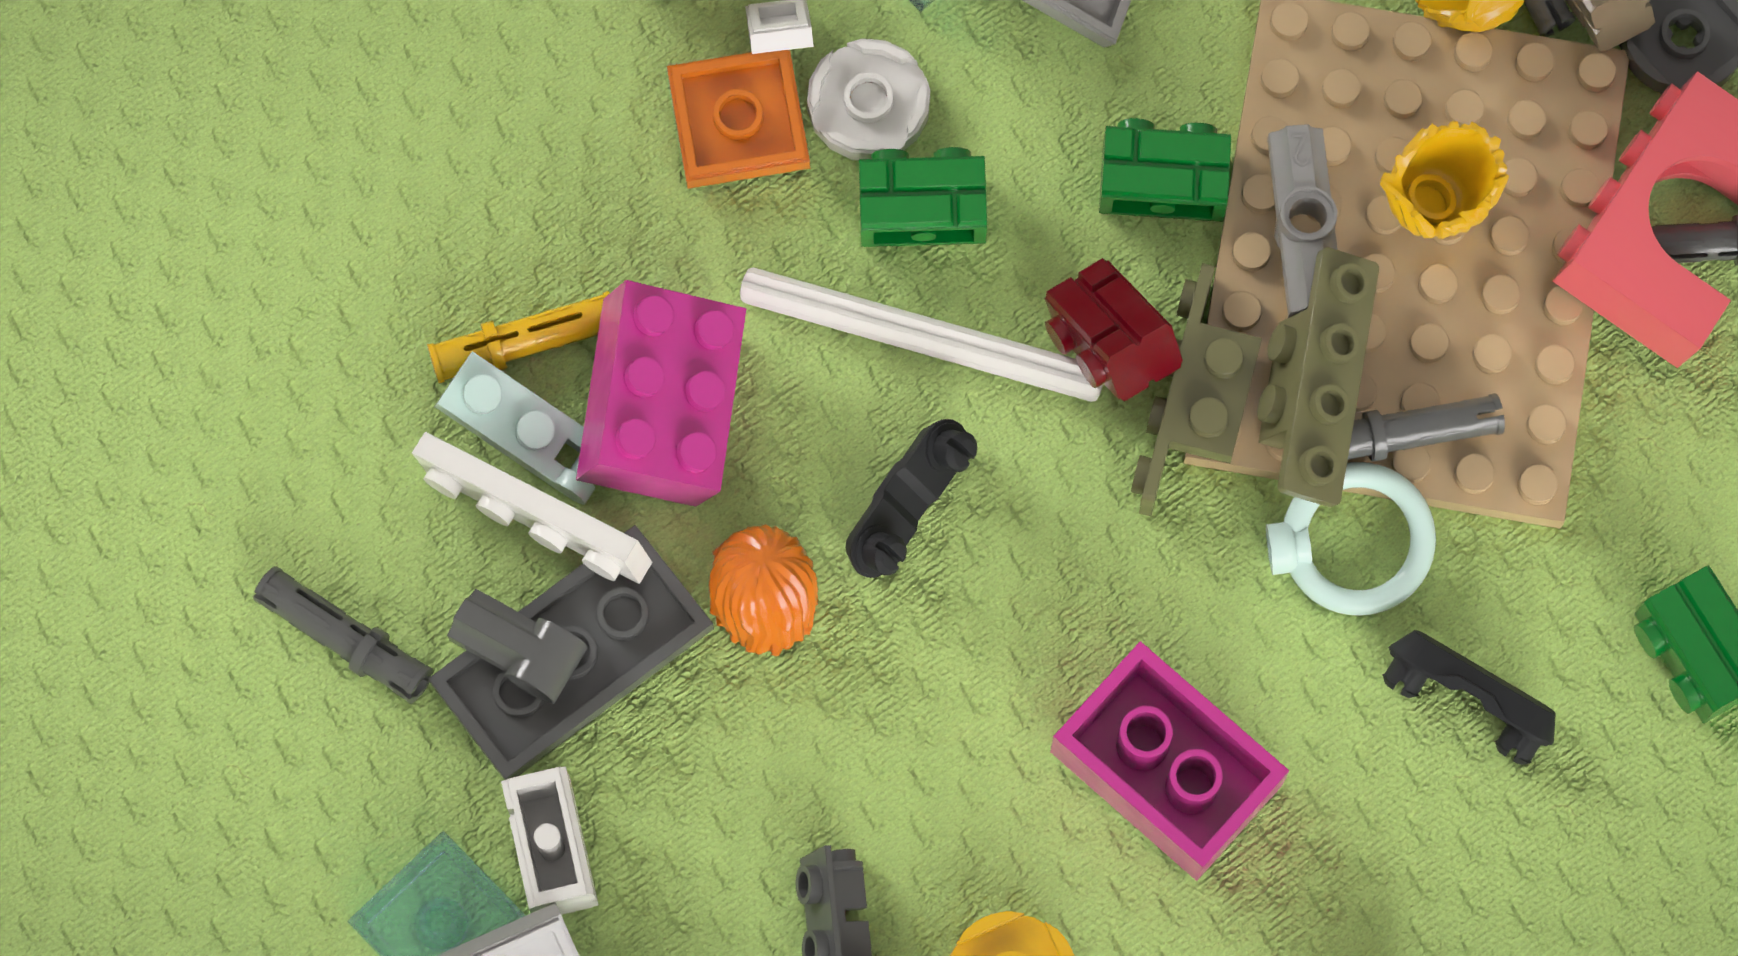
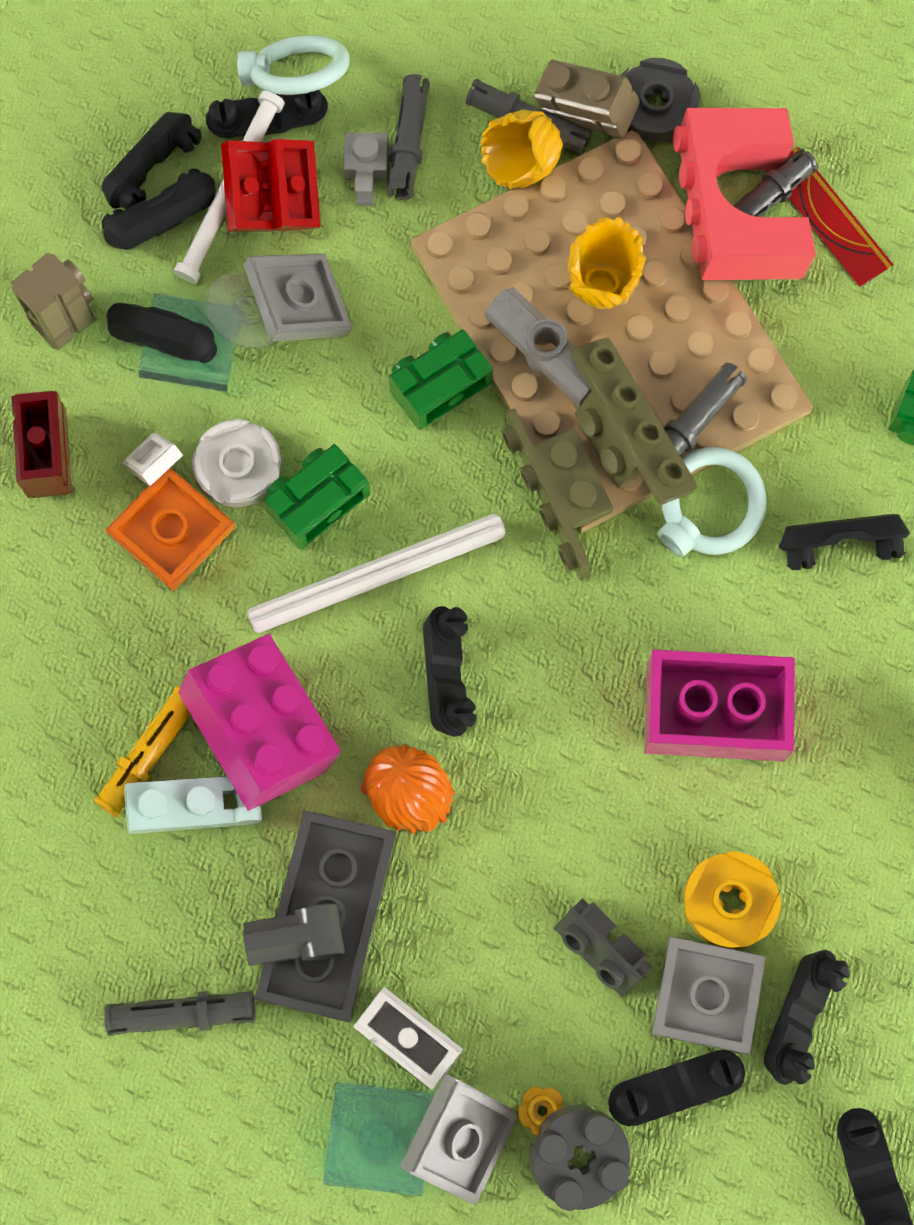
camera: 40 degrees left, 0 degrees up
white plate [412,432,653,584] -> none
dark red brick [1044,258,1183,402] -> none

